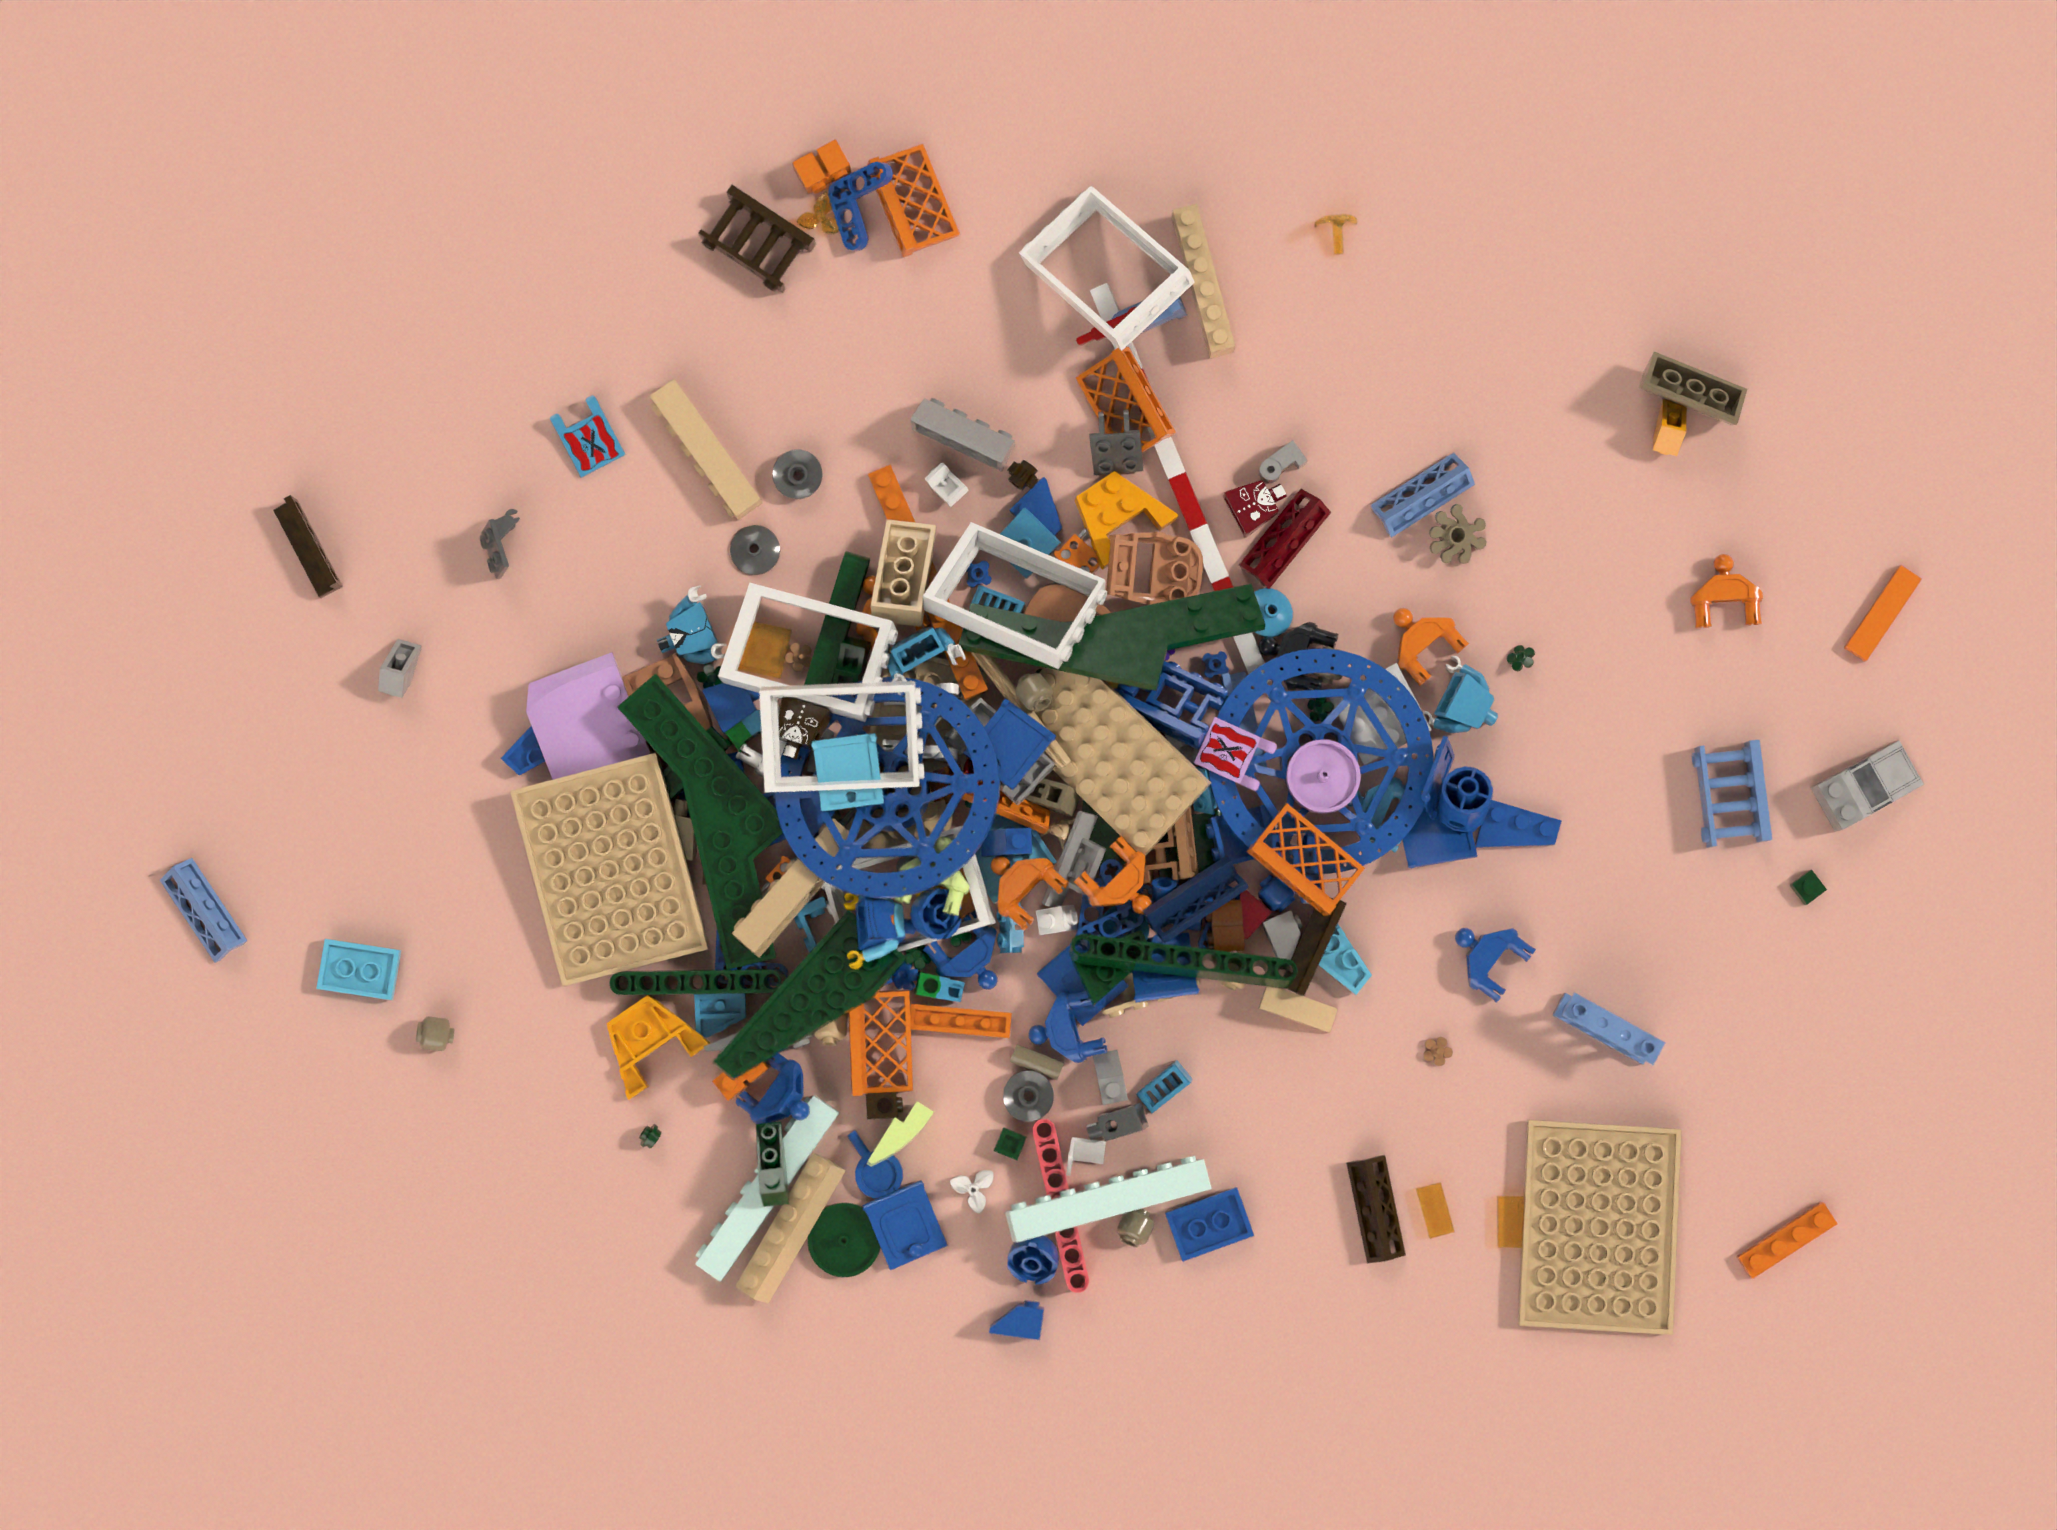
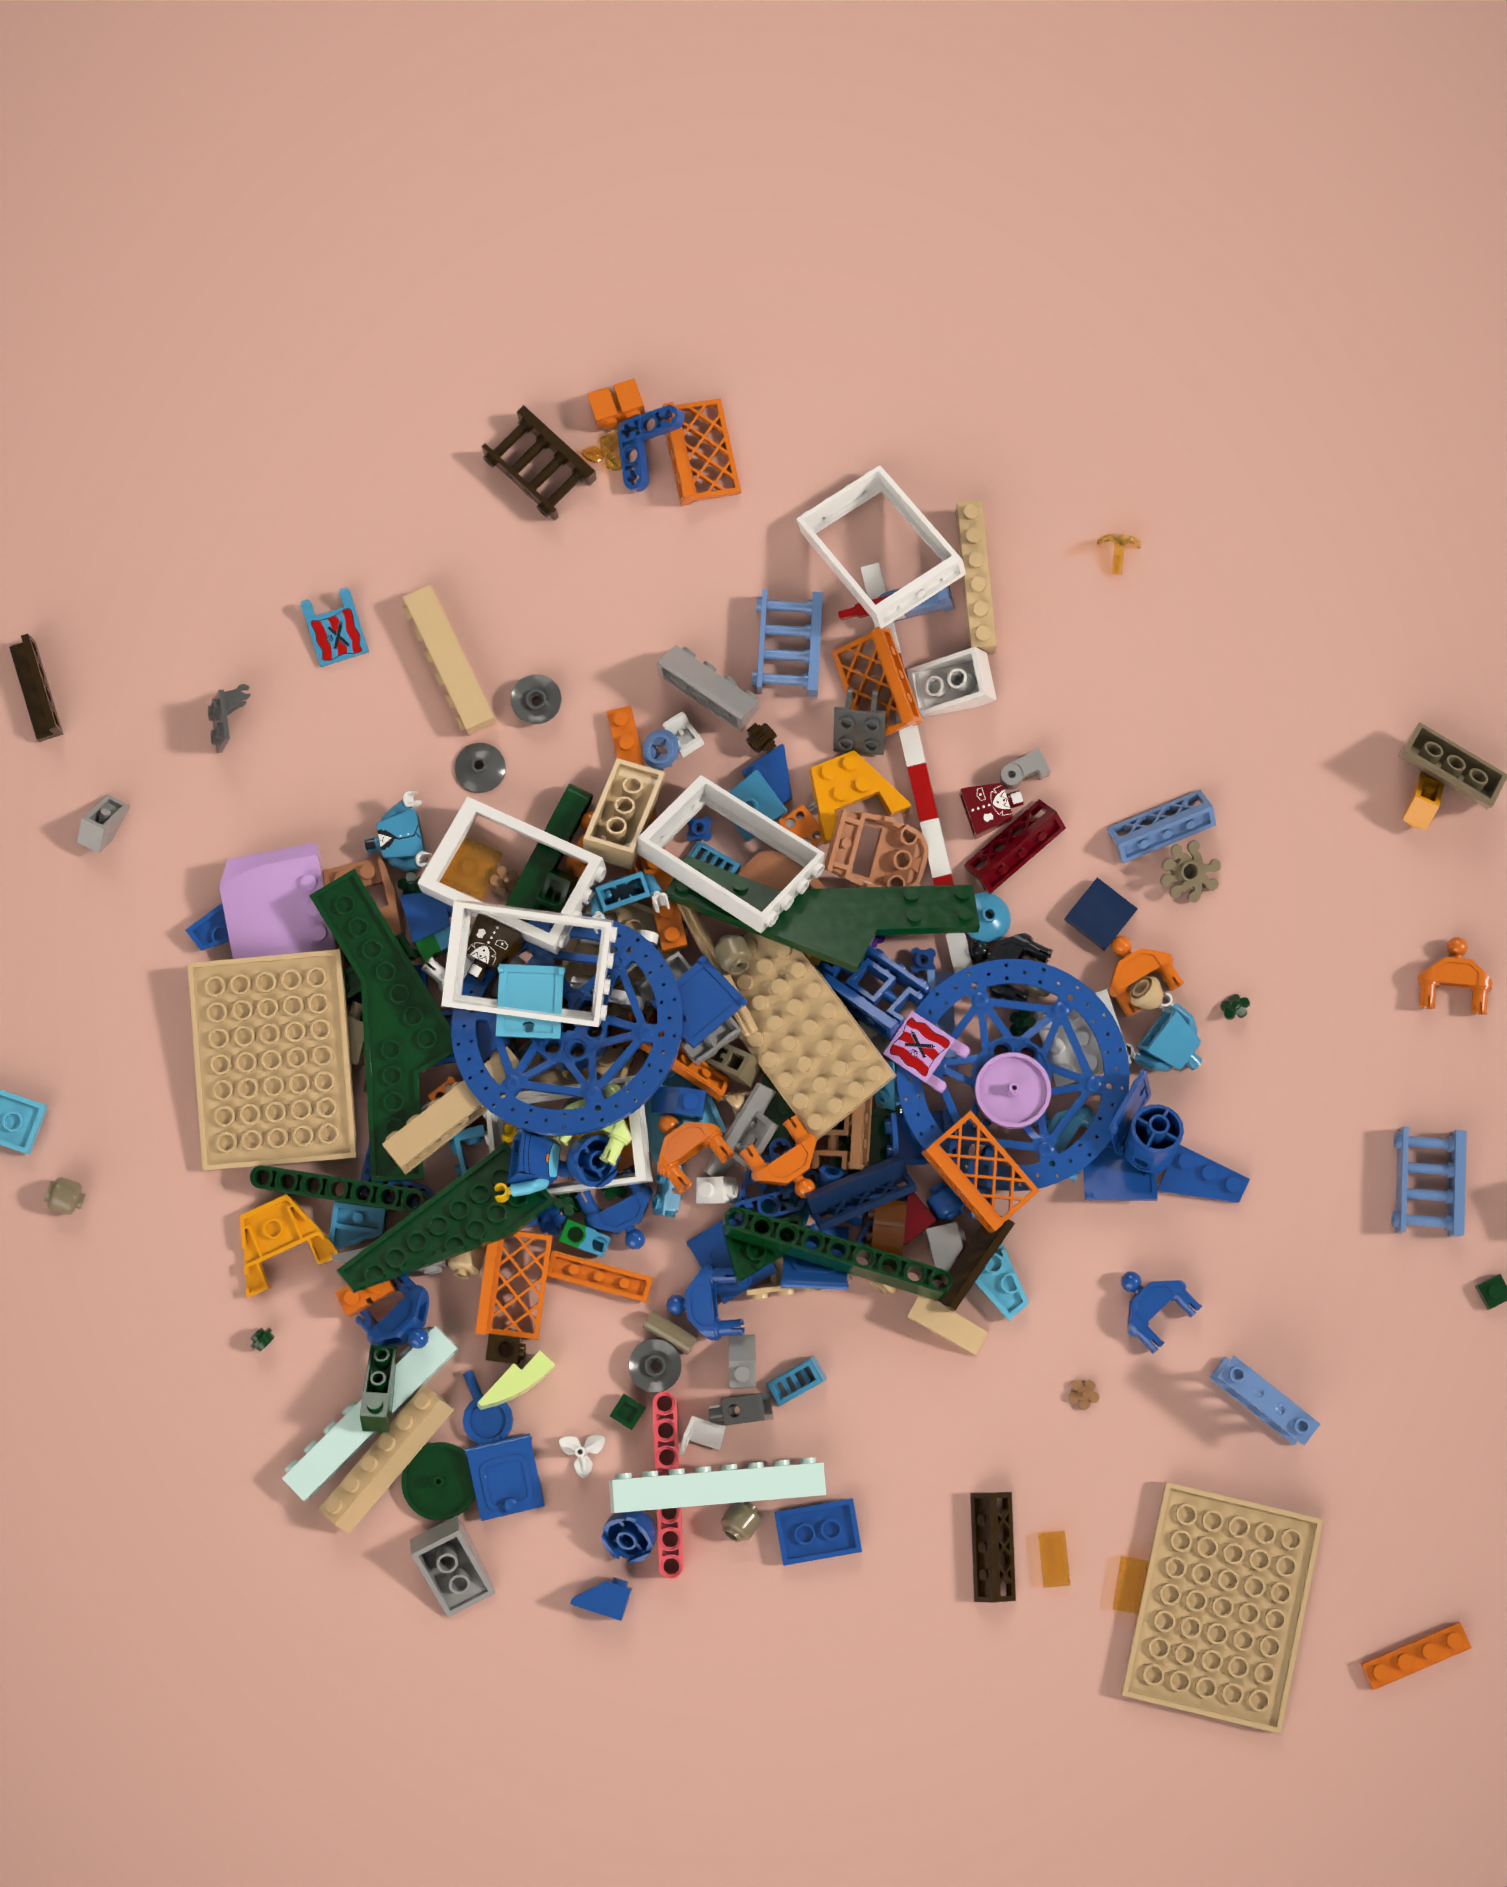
camera: 10 degrees right, 5 degrees down
none -> light grey slope [410,1515,495,1617]
none -> medium blue gear [642,729,681,770]
none -> medium blue fence [752,589,823,697]
none -> white slope [907,647,997,717]
none -> dark blue slope [1064,877,1138,951]
none -> tan cone [1130,976,1164,1010]

